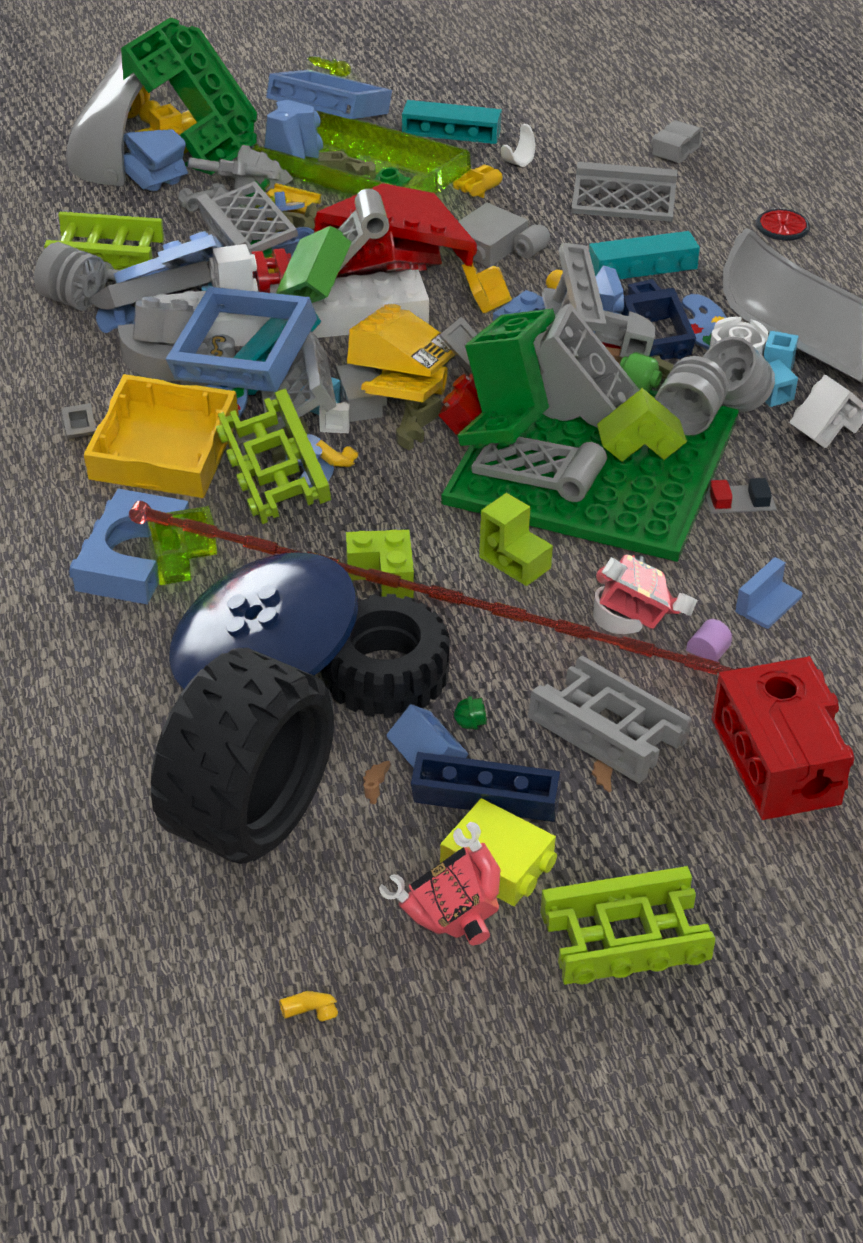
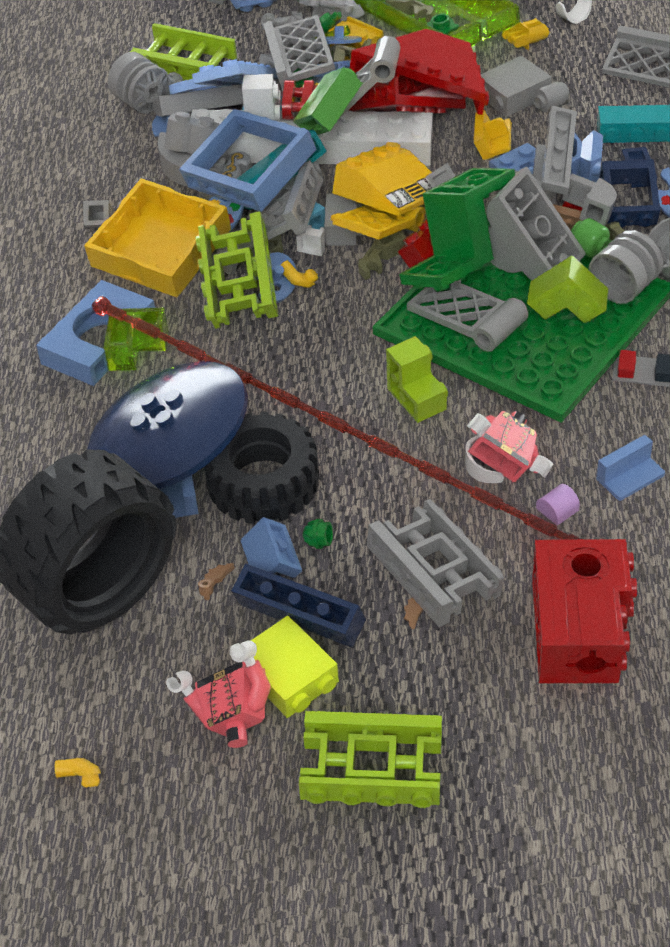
camera: 20 degrees right, 5 degrees up
lime brick [346,529,414,599] -> none

